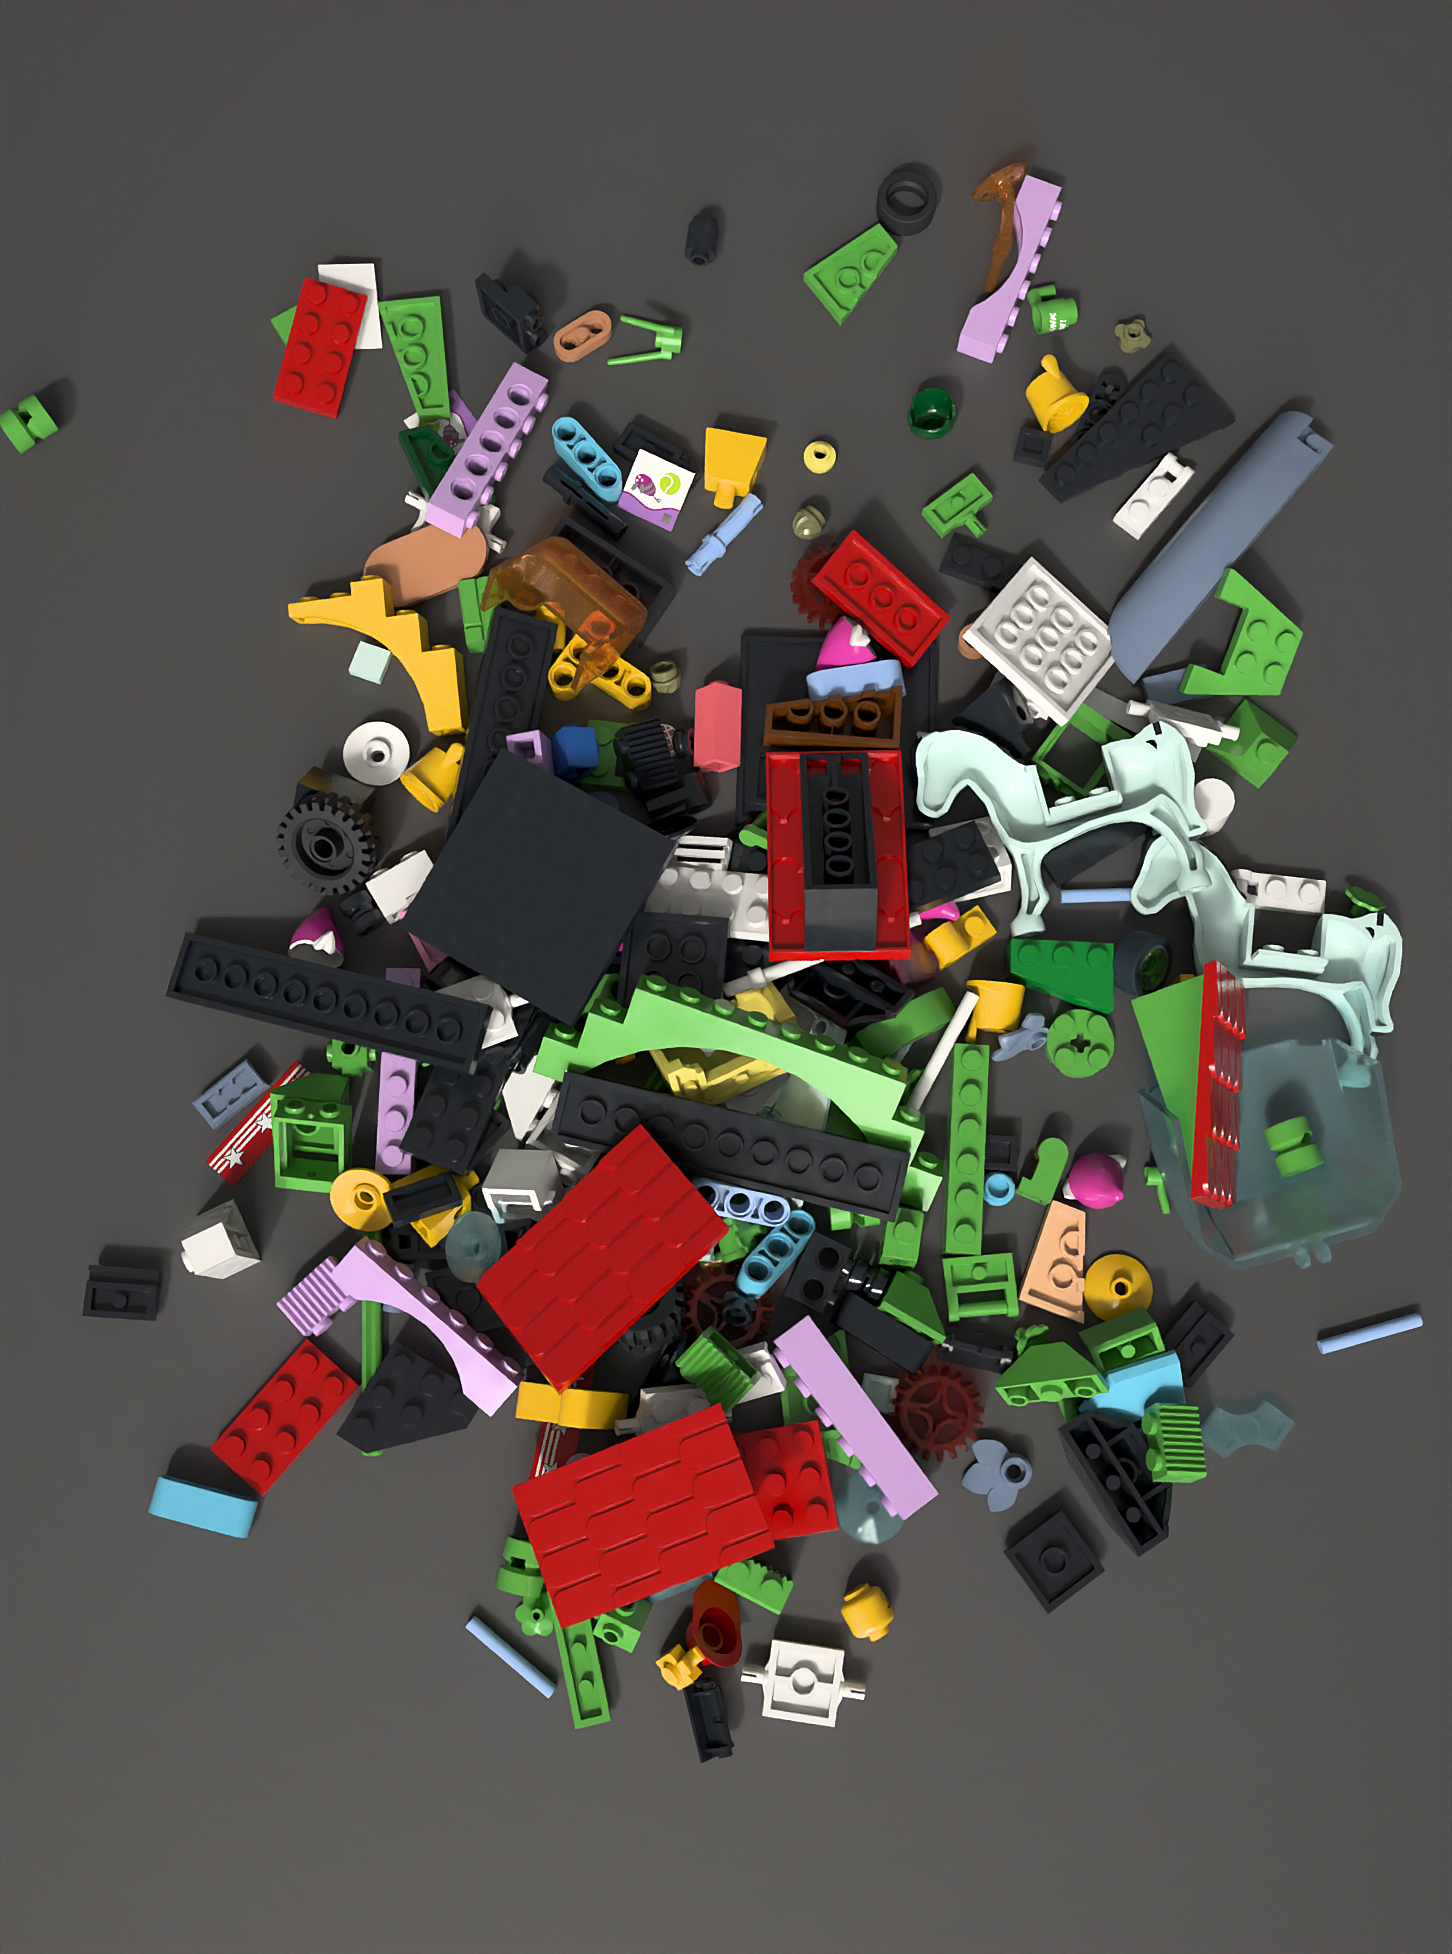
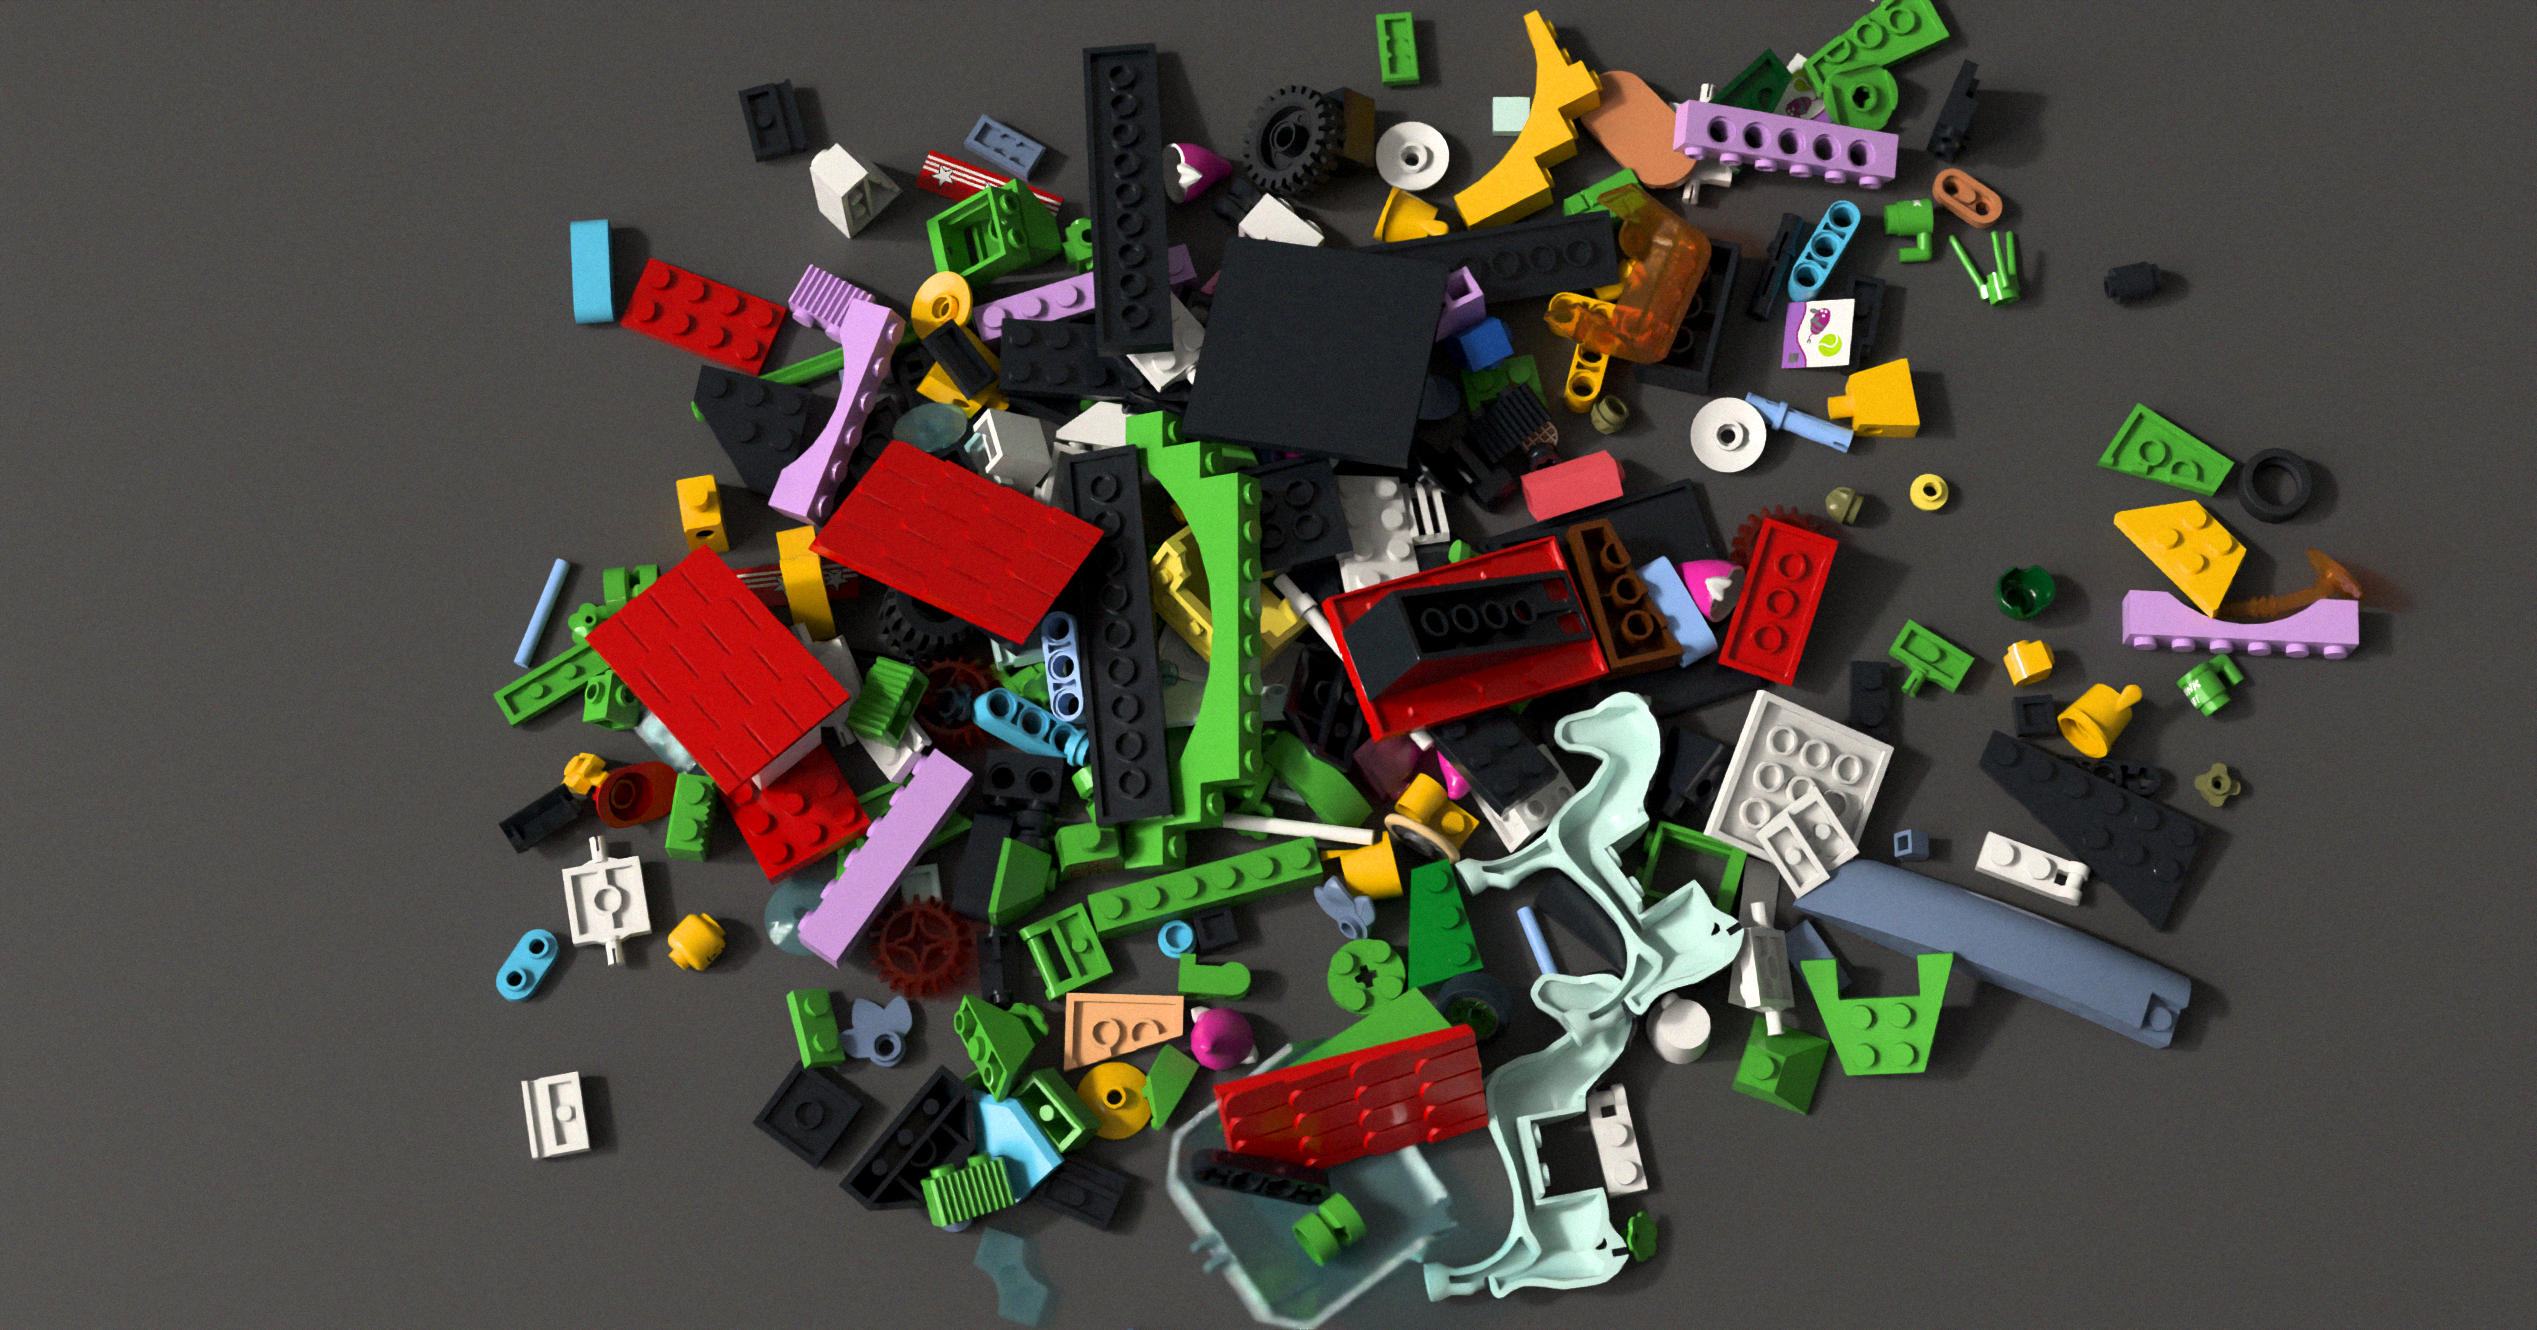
camera: 70 degrees right, 5 degrees down
none -> medium azure plate [496,929,560,1003]
none -> white plate [521,1071,591,1161]
none -> yellow torso [676,474,730,554]
none -> bright green plate [786,988,846,1068]
none -> medium azure plate [1064,729,1090,767]
none -> bright green slope [1141,1044,1200,1131]
none -> black beam [1190,1148,1332,1206]
none -> bright green plate [1376,12,1420,87]
none -> wheel [1385,814,1460,864]
none -> white dish [1691,398,1766,473]
none -> white slope [1756,787,1860,899]
none -> bright green plate [1823,60,1898,131]
none -> bright green piece [1884,198,1933,263]
none -> sand blue piece [1894,829,1929,862]
none -> yellow plate [2003,640,2055,688]
none -> yellow wing [2113,500,2247,619]

